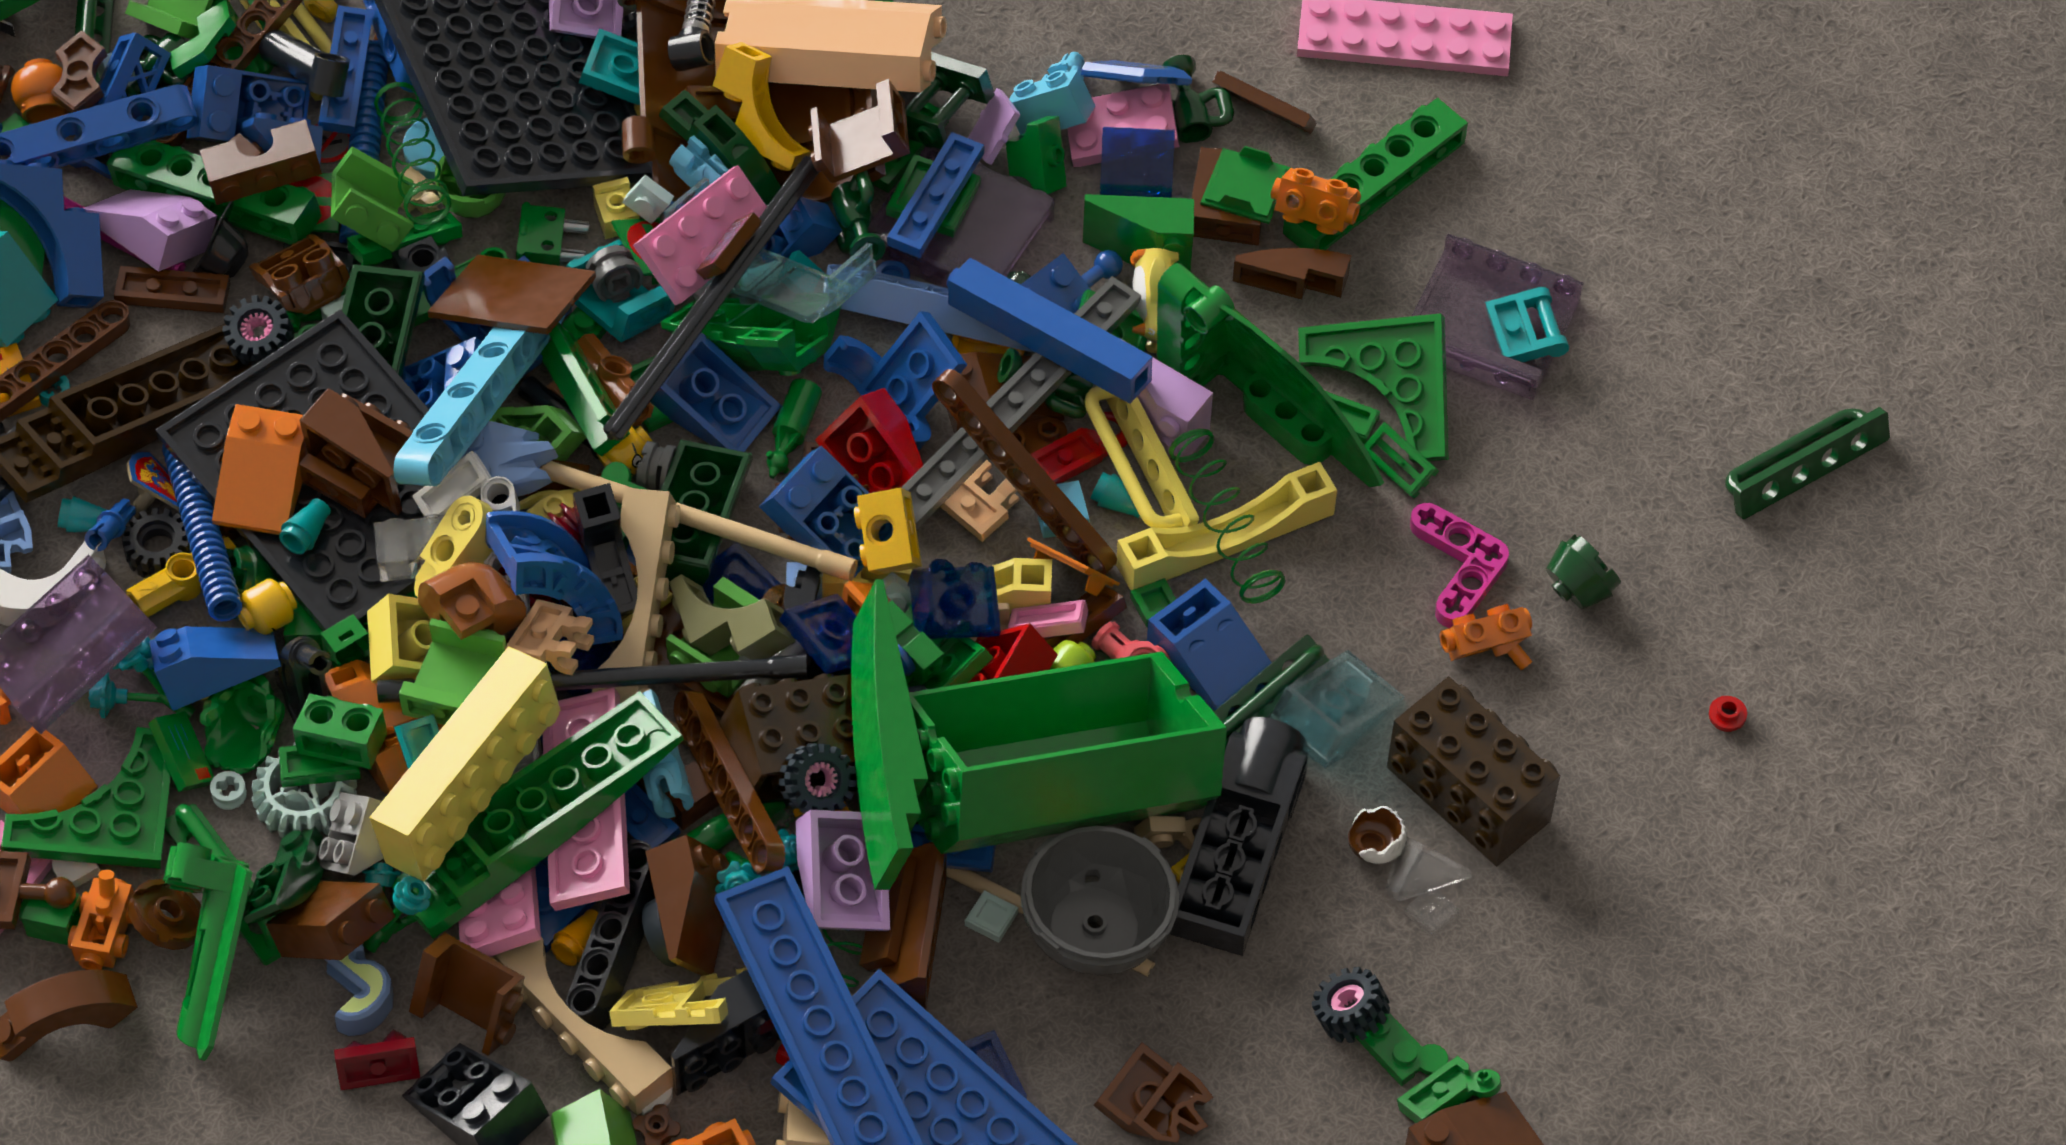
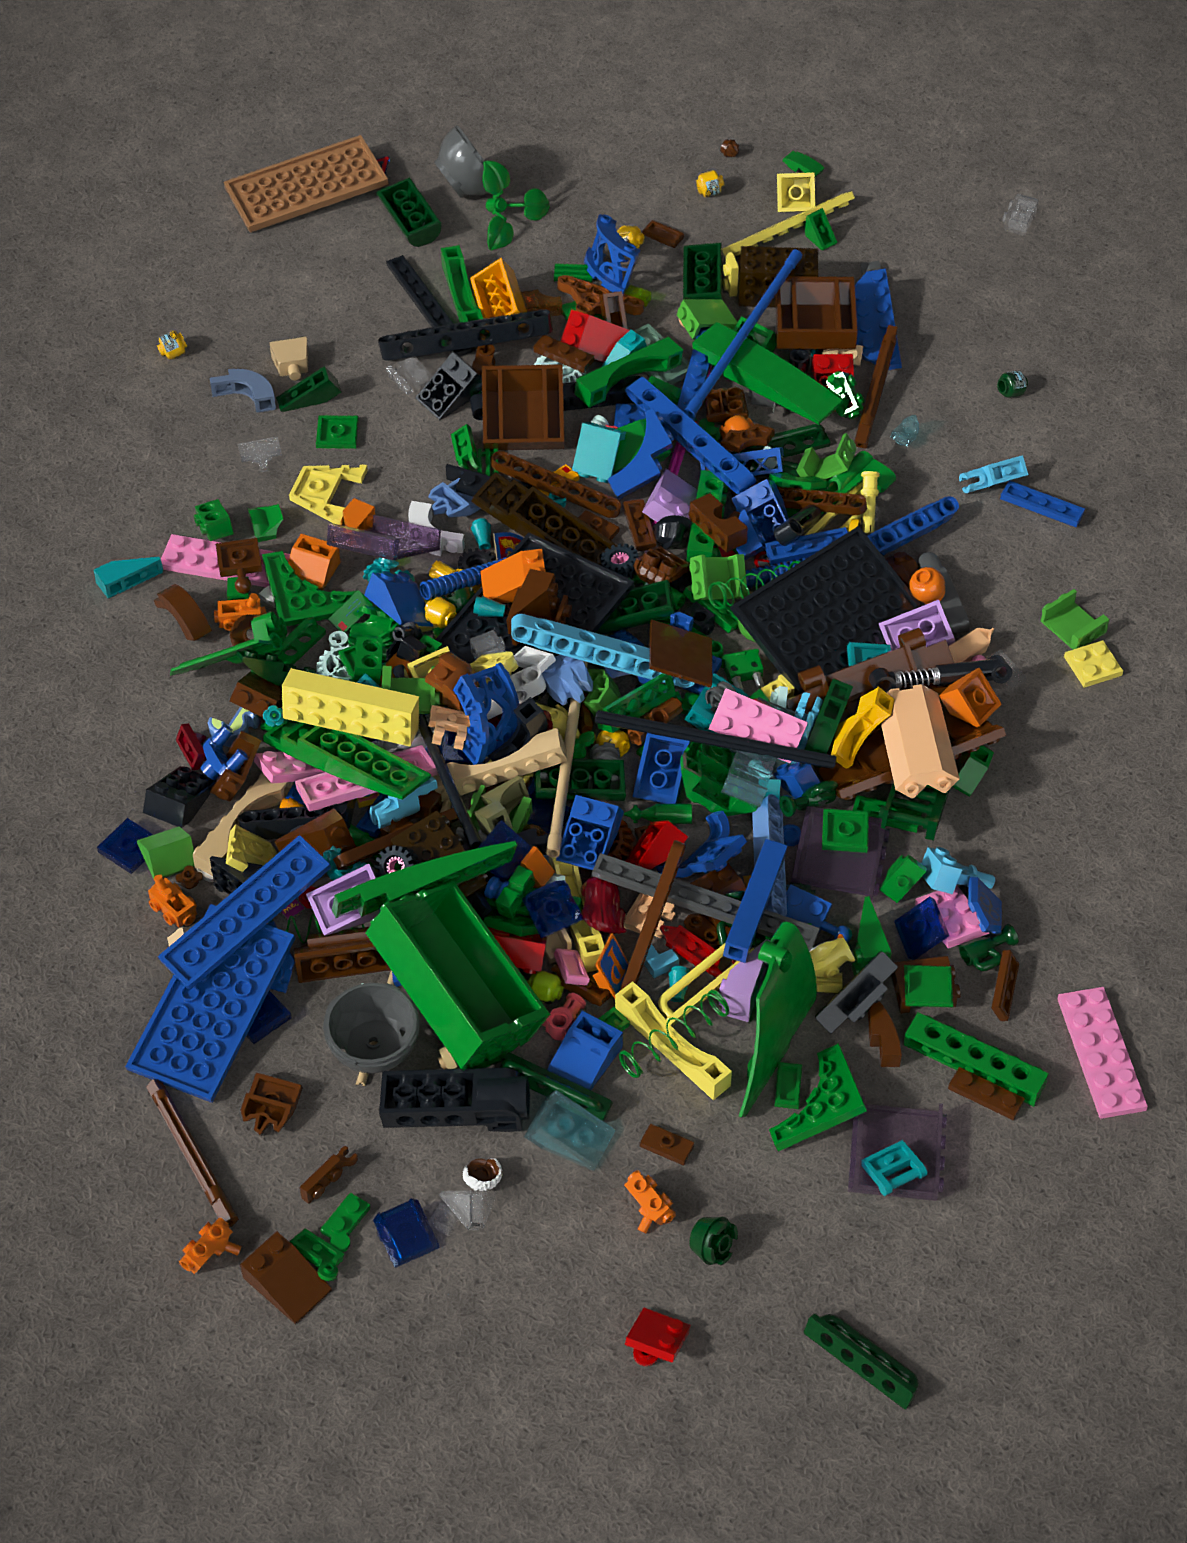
camera: 75 degrees right, 5 degrees down
blue axle [85,498,136,551] -> none
reddish brown tile [696,212,762,280] -> none
panel [808,79,910,184] -> none
yellow brick [854,487,922,575] -> none
blue plate [887,132,984,258] -> none
lavender piece [968,88,1021,165] -> none
orange brick [1271,168,1361,234] -> none
black bush [1312,967,1390,1043] -> none
green tile [1364,422,1439,499] -> none
dark brown brick [1387,676,1560,867] -> none
dark pink beam [1410,503,1509,628] -> none
none -> blue connector [200,723,249,780]
none -> reddish brown plate [300,1146,358,1204]
none -> clear blue slope [373,1198,440,1268]
none -> black slope [396,635,428,662]
none -> reddish brown plate [578,510,619,541]
none -> dark red piece [581,877,627,934]
none -> red plate [625,1307,691,1363]
none -> reddish brown plate [640,1124,694,1166]
none -> black bracket [815,951,898,1034]
none -> reddish brown plate [948,1067,1025,1121]

